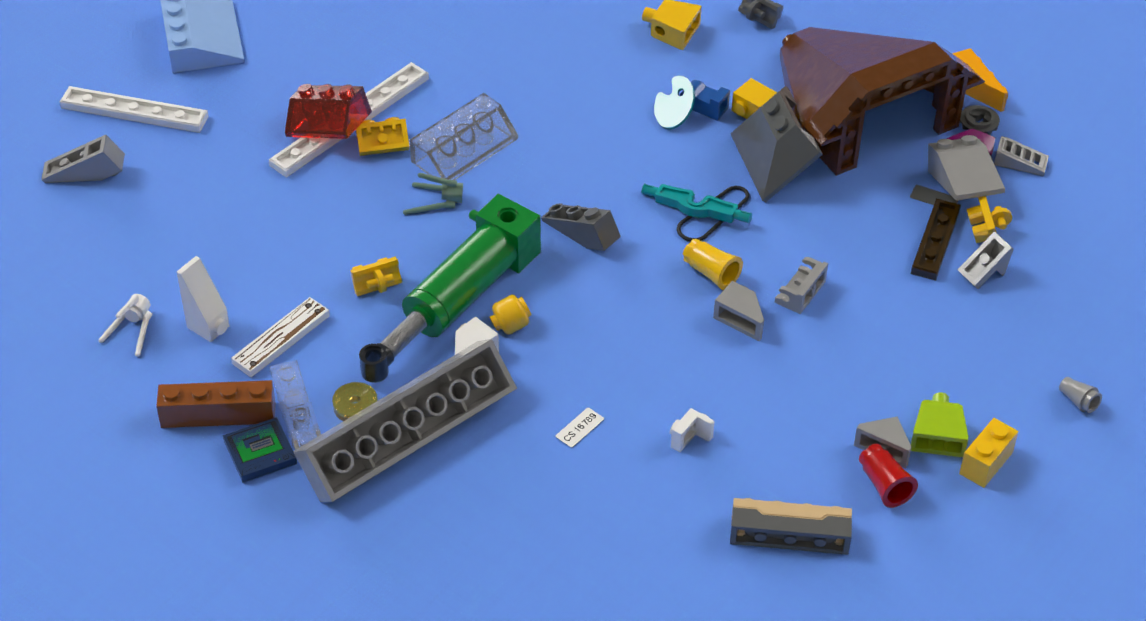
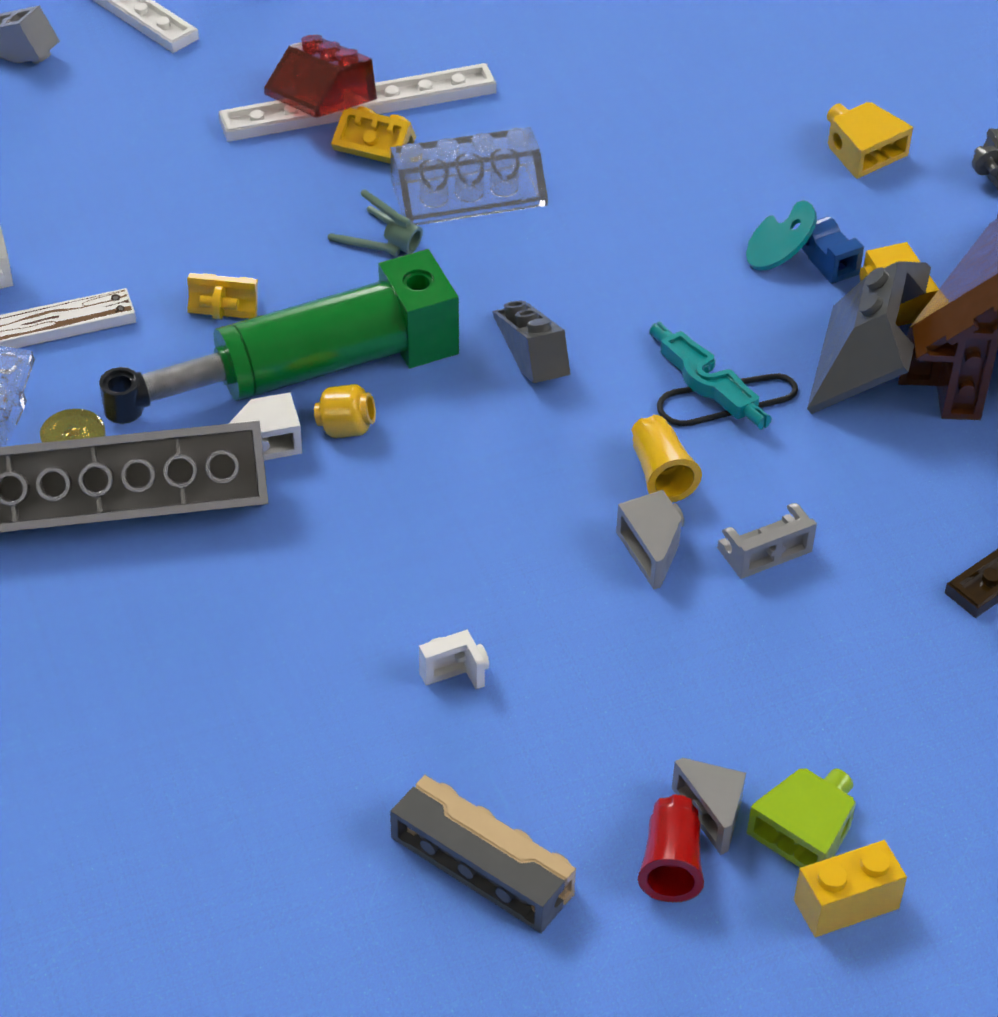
camera: 30 degrees right, 0 degrees up
white sticker [556,408,604,447] -> none

